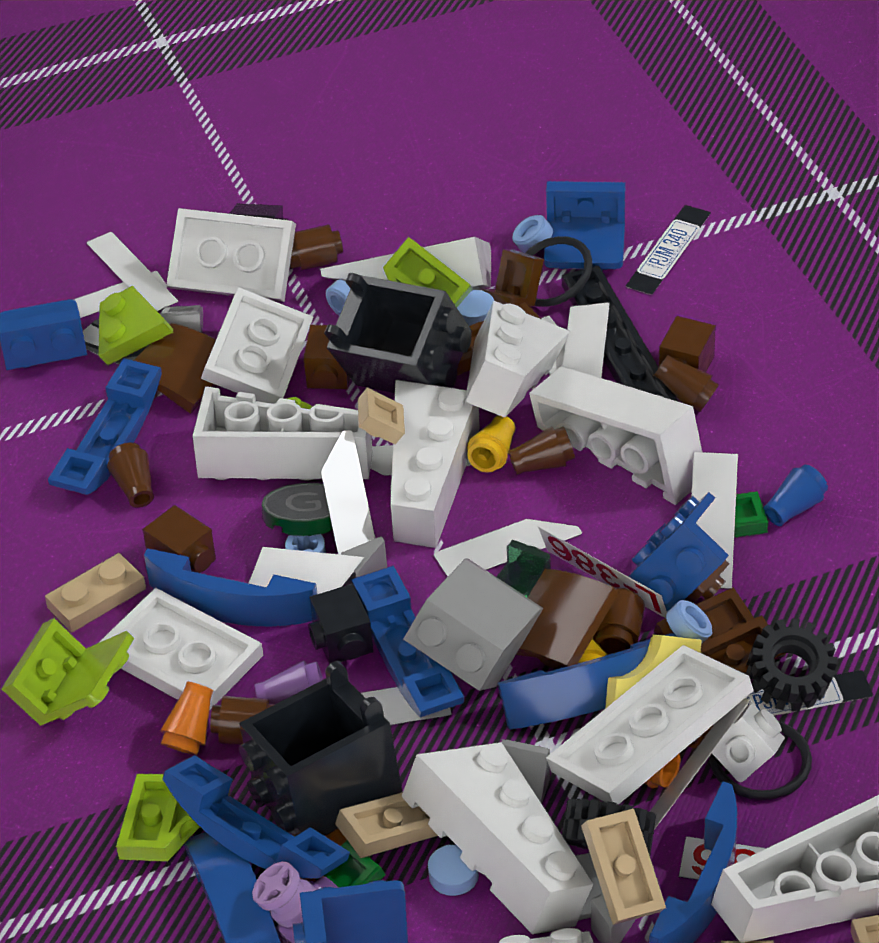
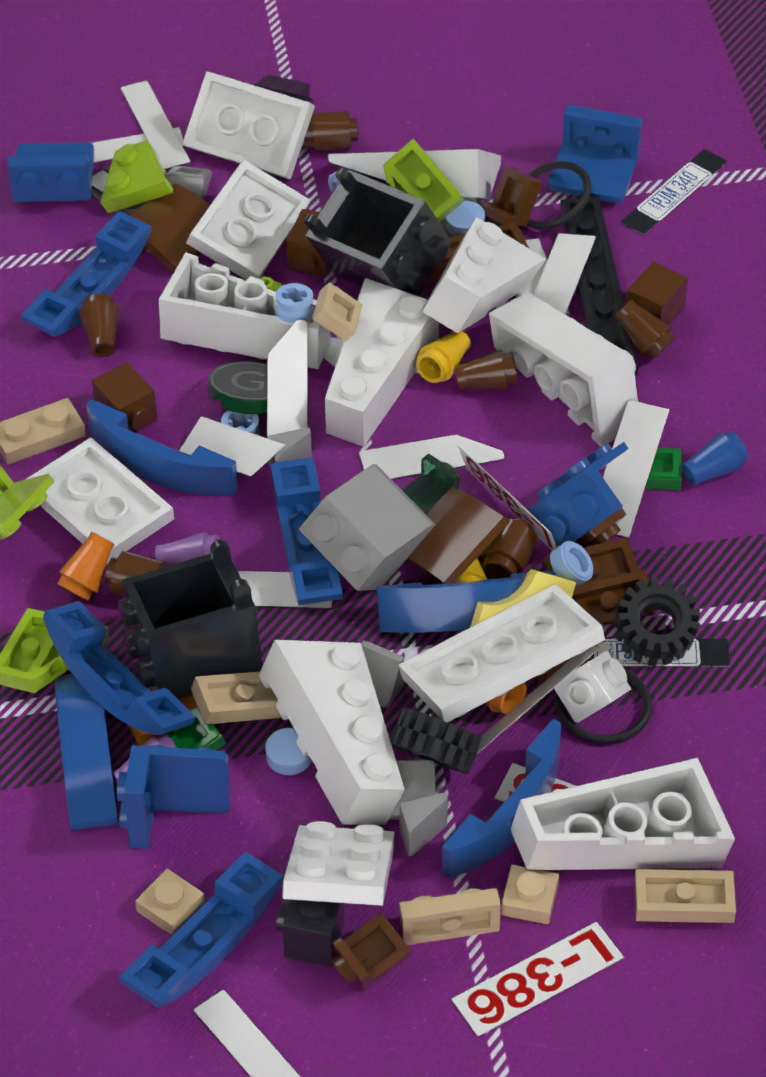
camera: 10 degrees right, 5 degrees up
lavender wheel [252,861,316,928] -> none
black brick [308,584,373,664] -> none
light blue tile [512,215,553,253] -> none
tan plate [581,809,666,925] -> none
none -> light blue bush [276,283,313,323]

